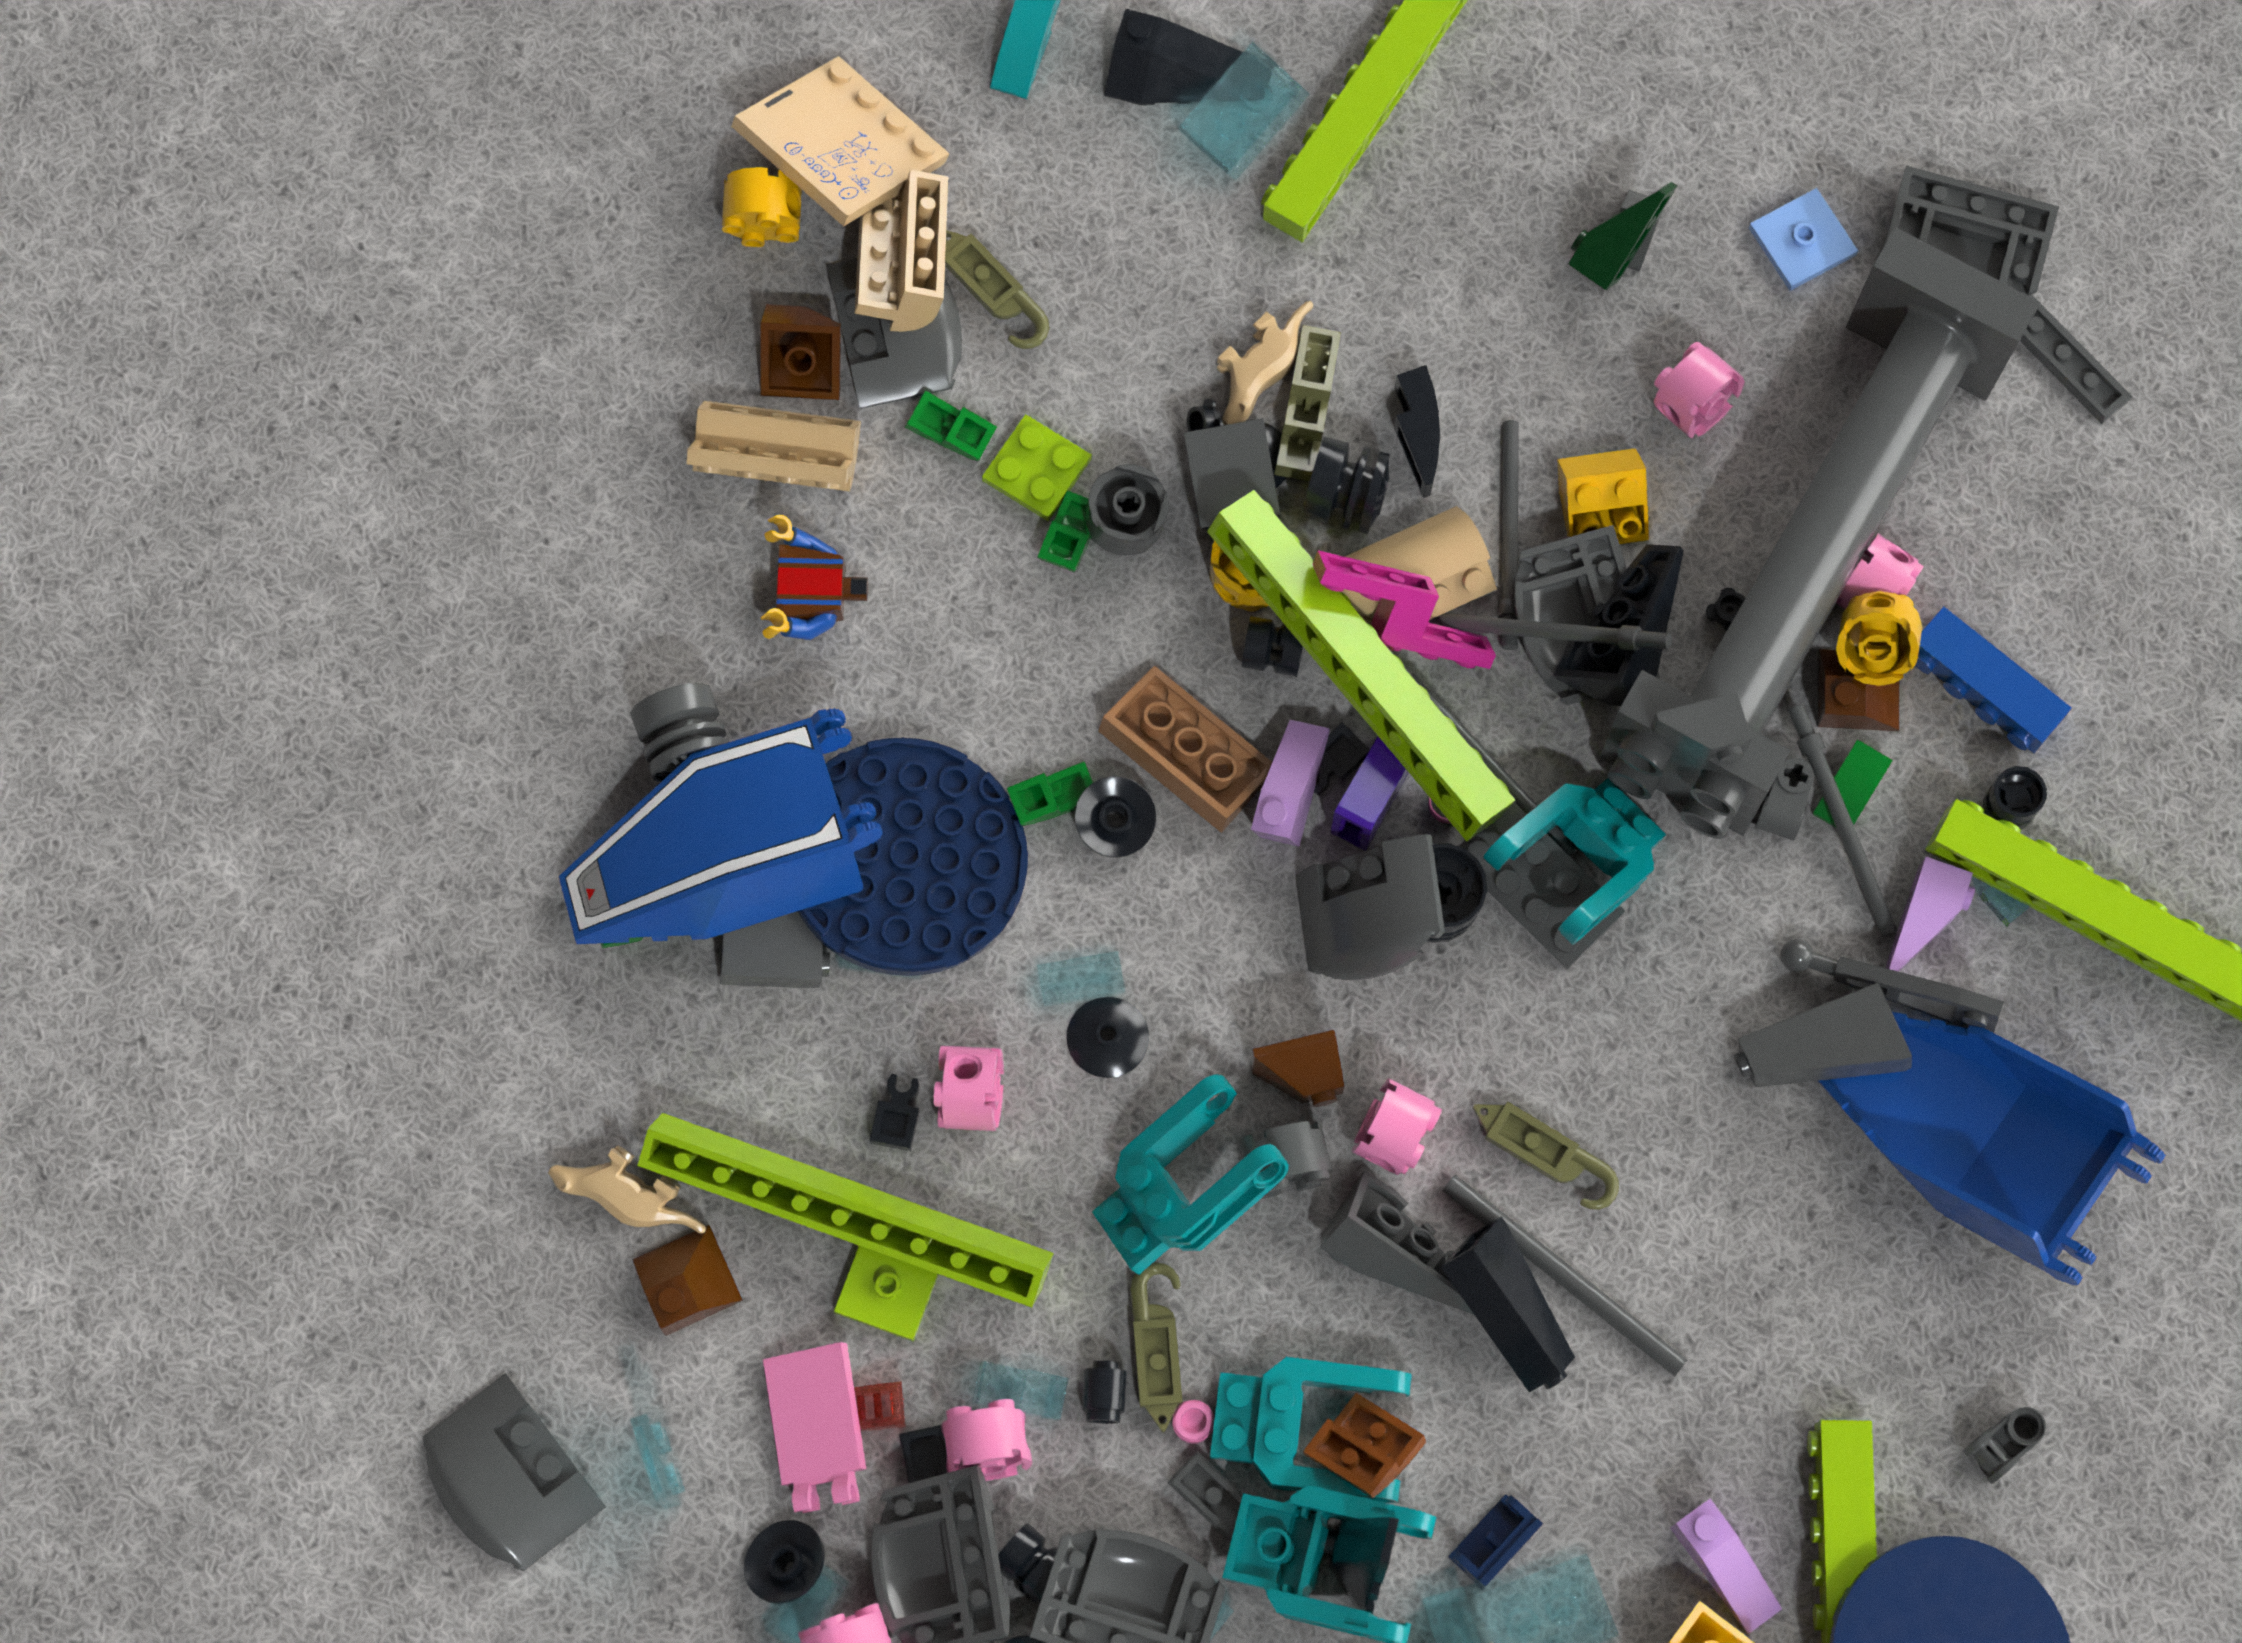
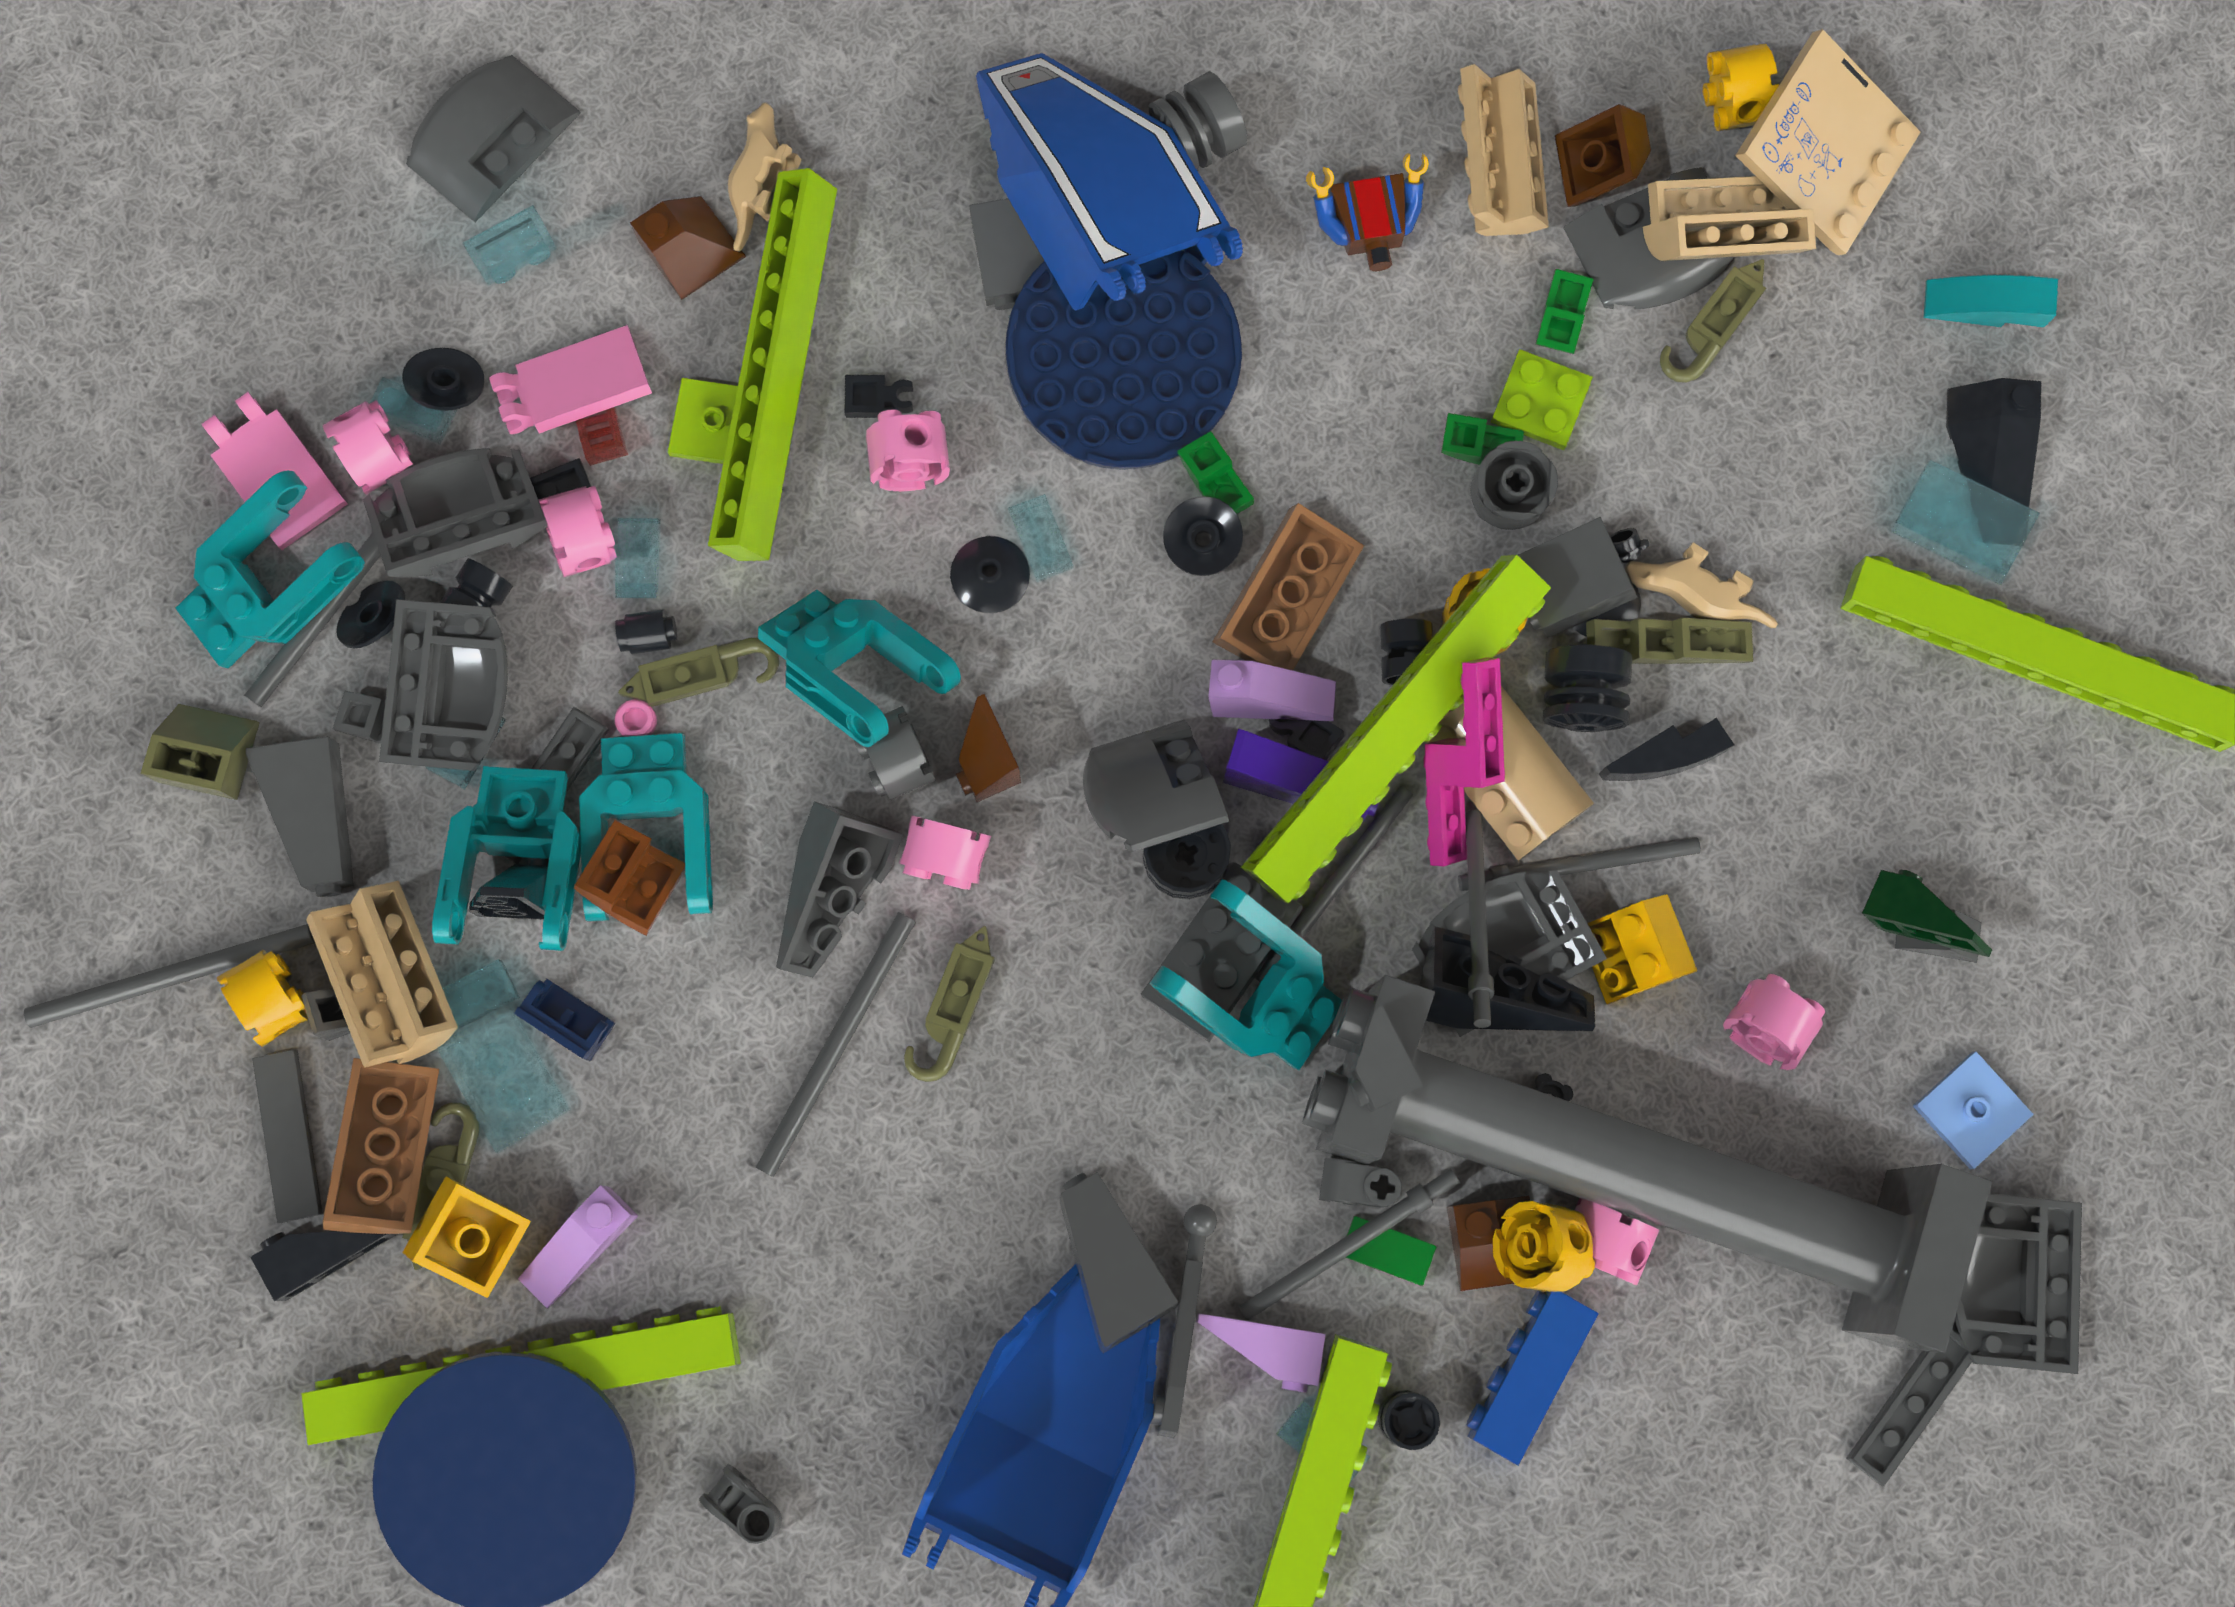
camera: 75 degrees right, 5 degrees up
black slope [1441,1216,1575,1392] -> none

